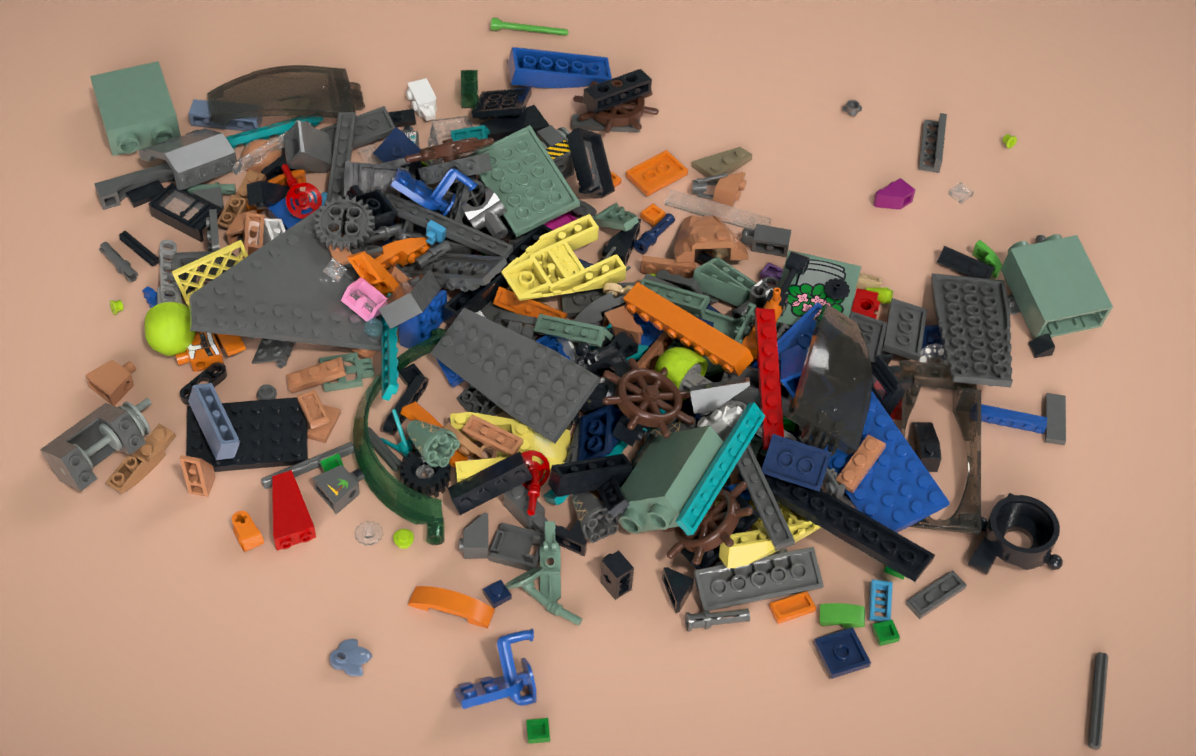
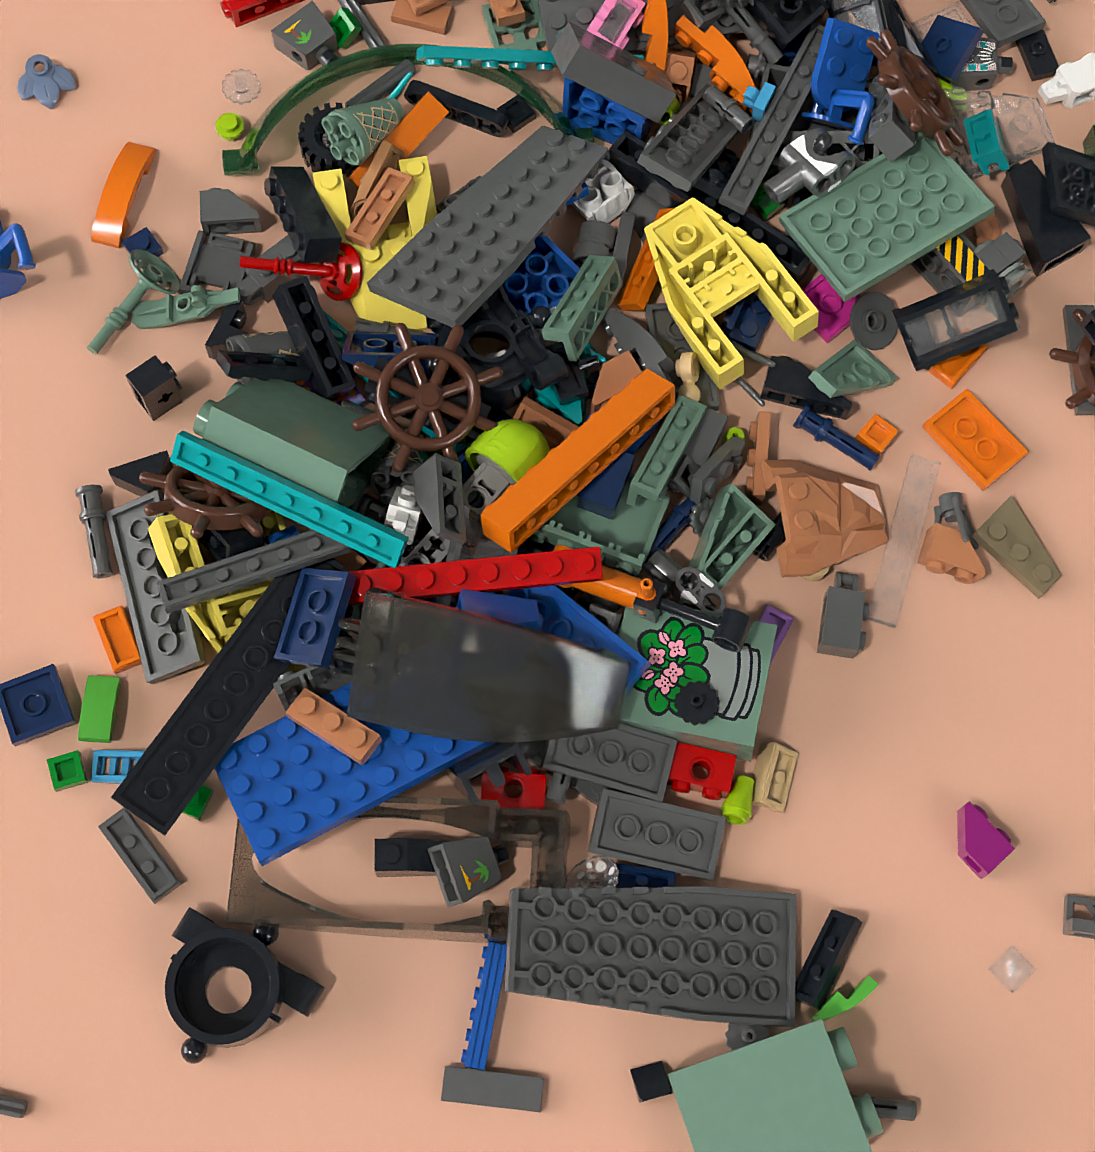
camera: 85 degrees right, 20 degrees up
none -> dark grey torso [427,836,509,908]

